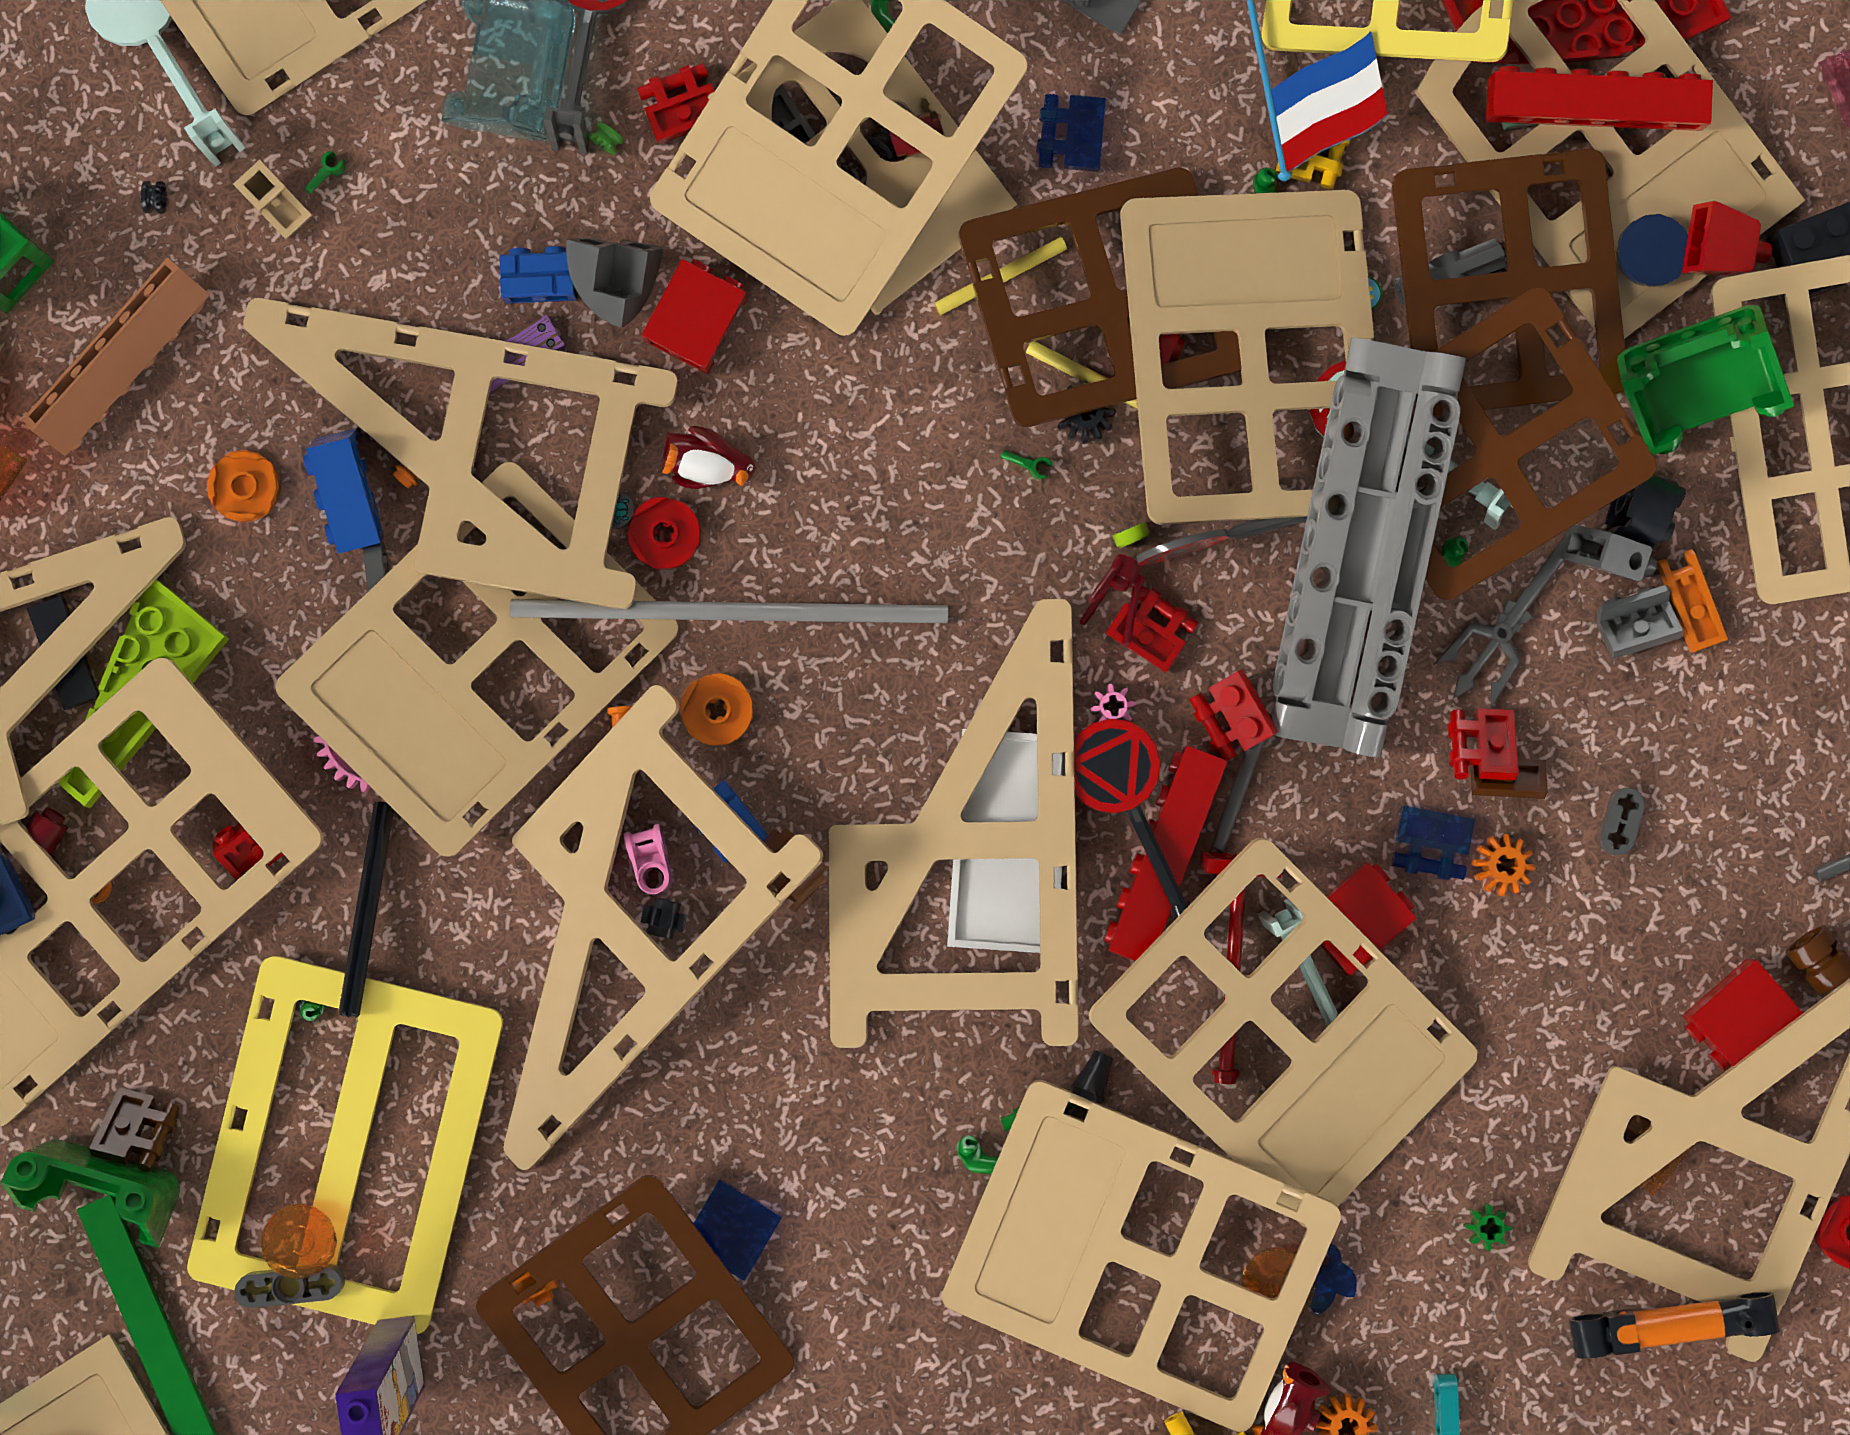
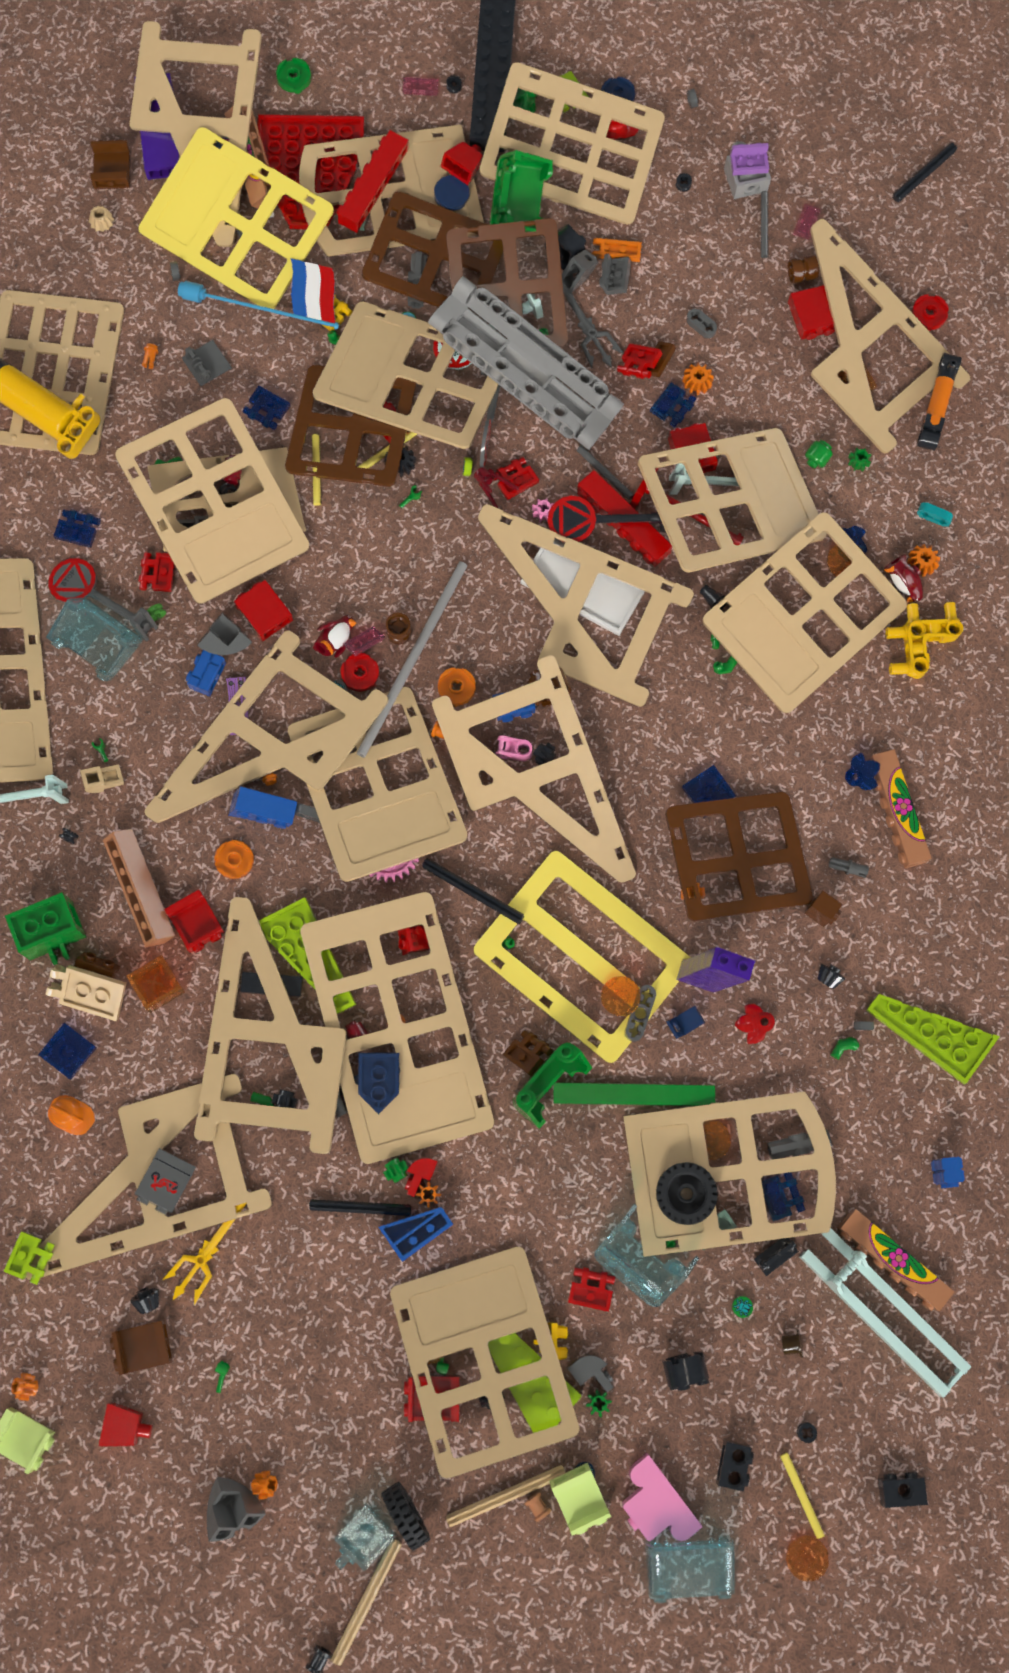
camera: 70 degrees left, 10 degrees down
red plate [1189,669,1278,761] -> none
none -> red panel [164,889,225,953]
none -> clear pink tile [343,626,385,656]
none -> reddish brown wheel [385,612,411,645]
none -> dark blue bracket [666,1006,705,1039]
none -> green head [805,440,833,469]

